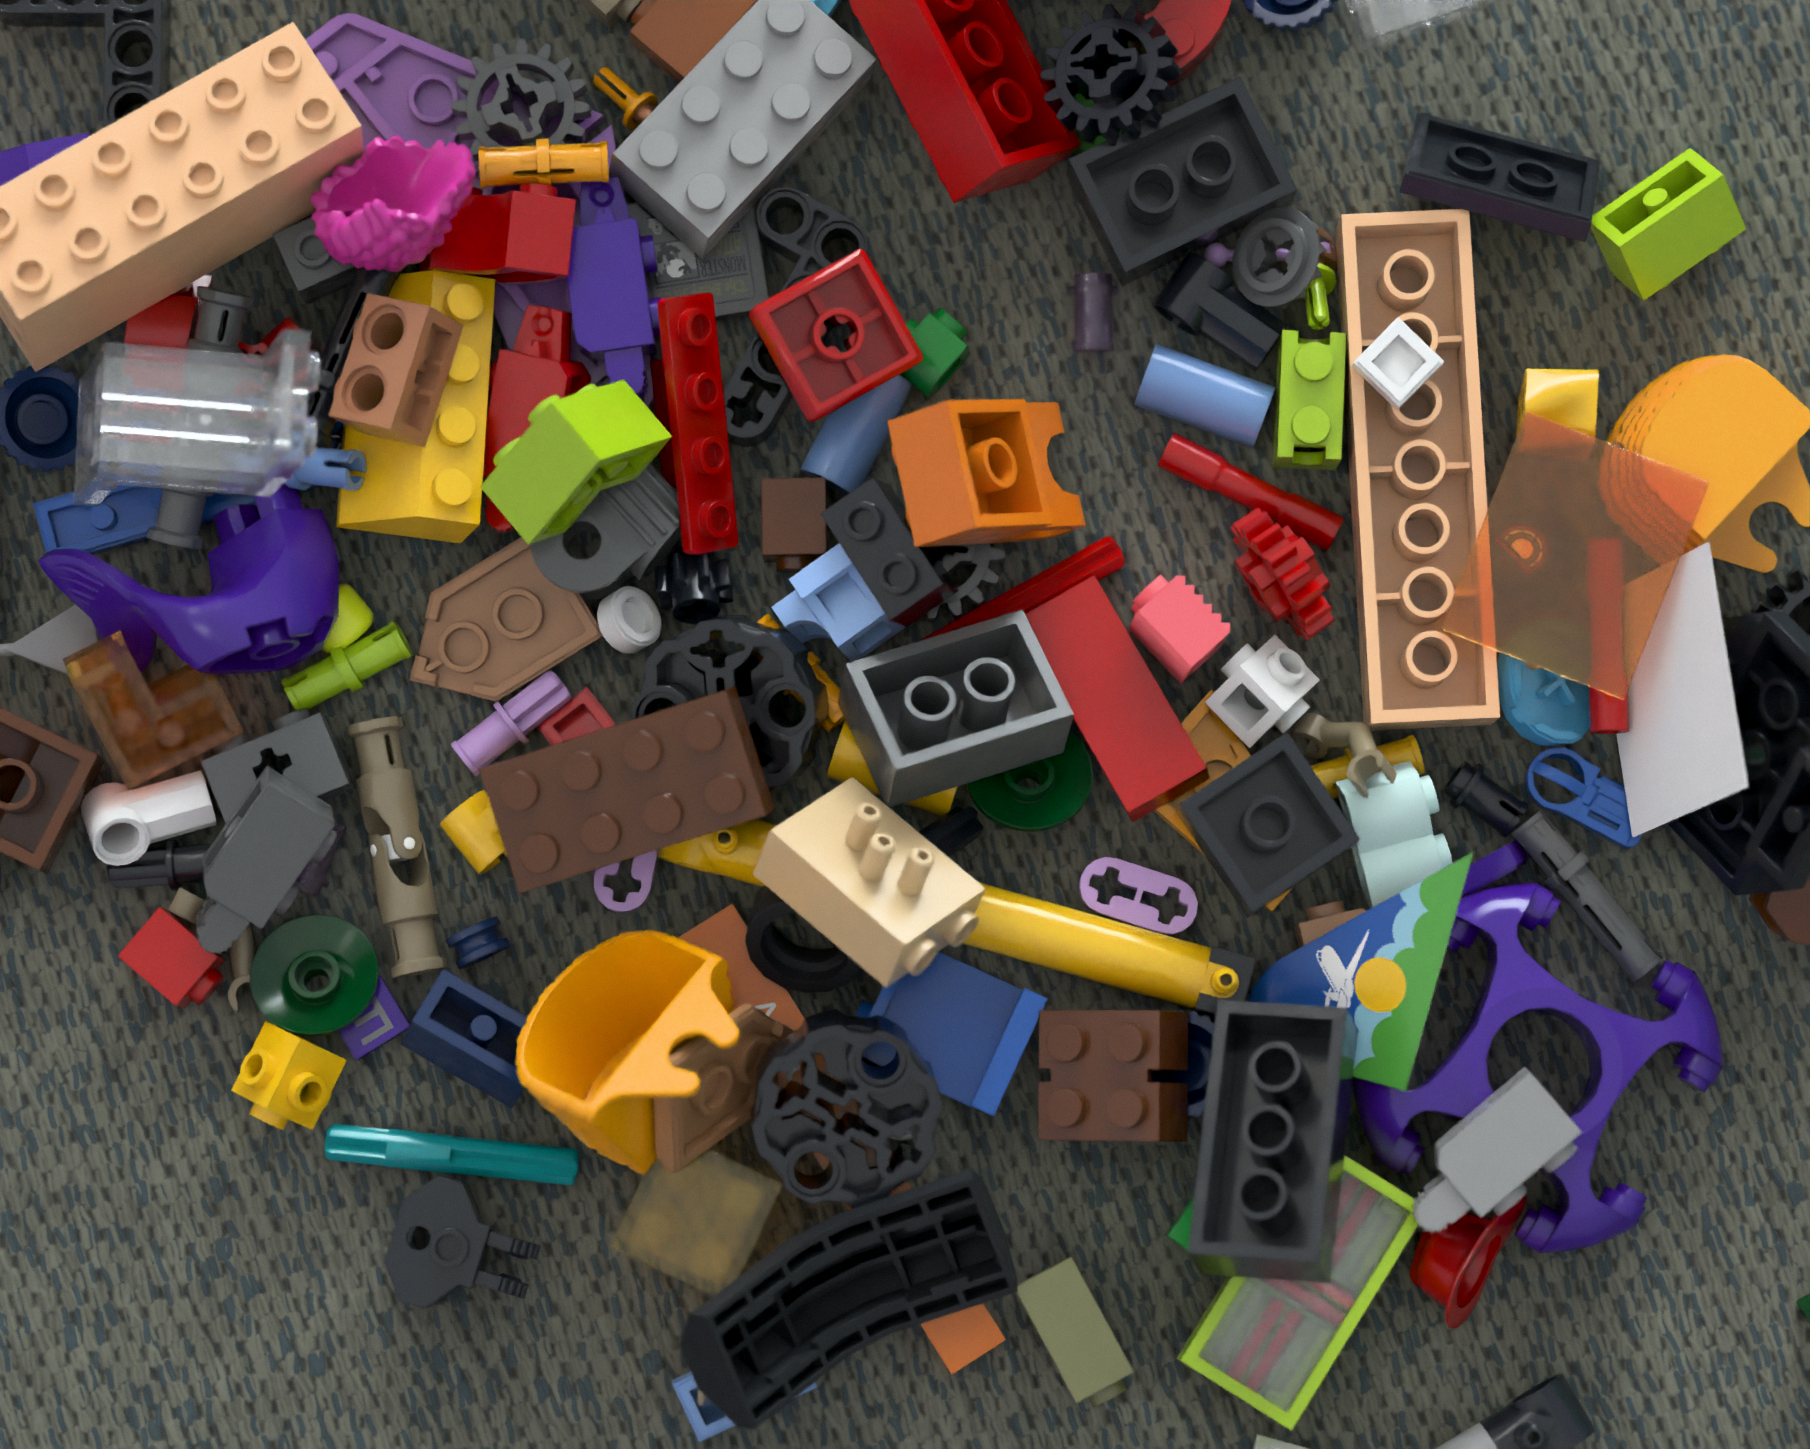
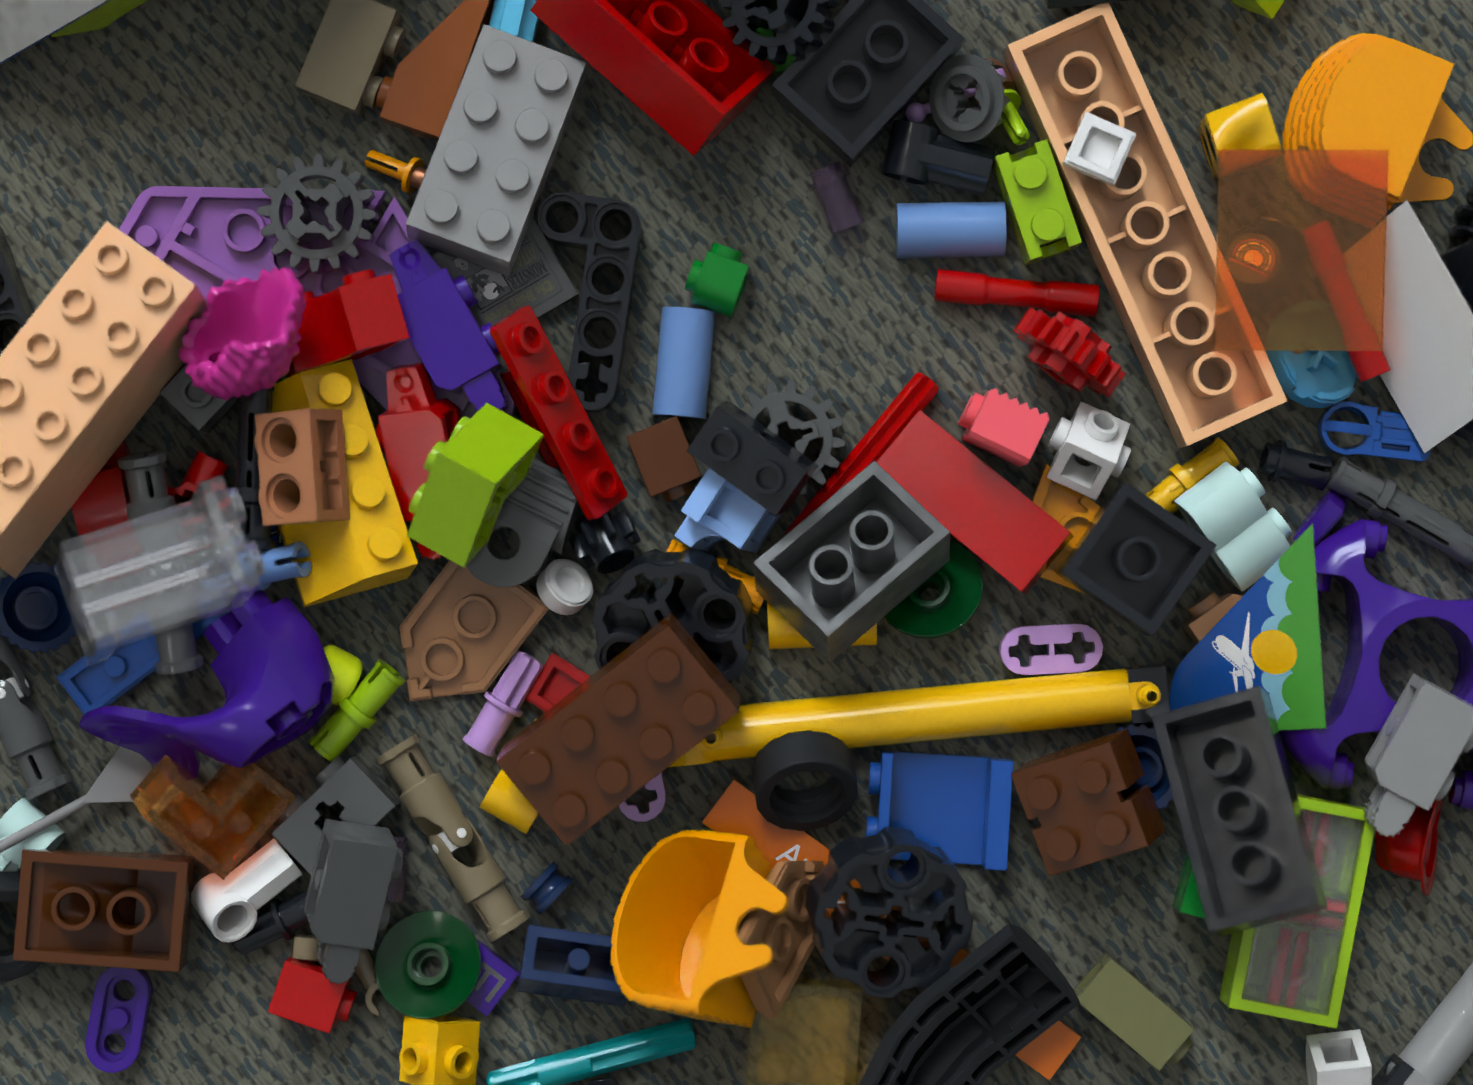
camera: 15 degrees left, 5 degrees up
light orange pin [478,138,609,188] -> none
red brick [749,249,923,422] -> none
tan piece [753,777,986,988] -> none
orange brick [887,399,1086,547] -> none
dark tan arm [1290,713,1396,798] -> none

